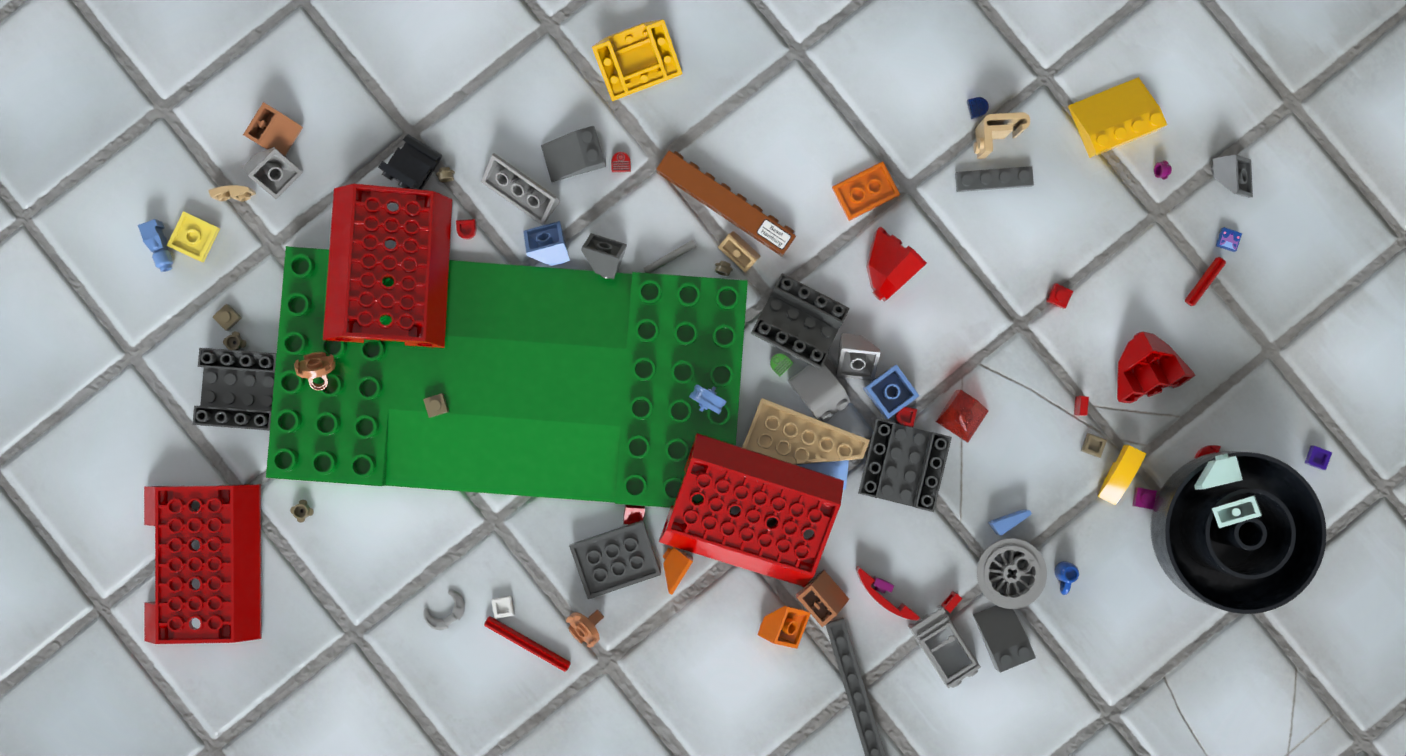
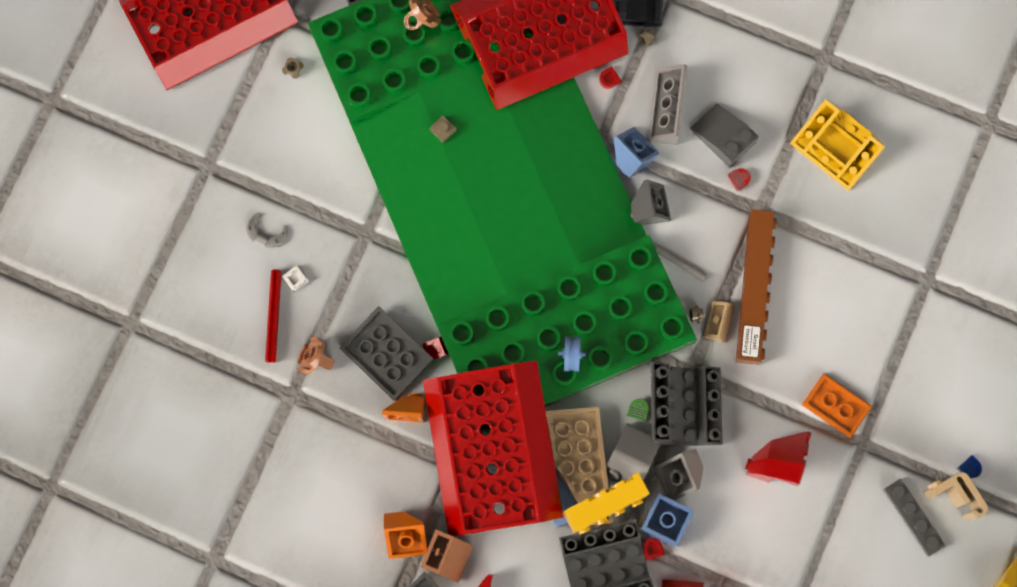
camera: 70 degrees right, 10 degrees down
none -> yellow wedge [563,472,649,535]

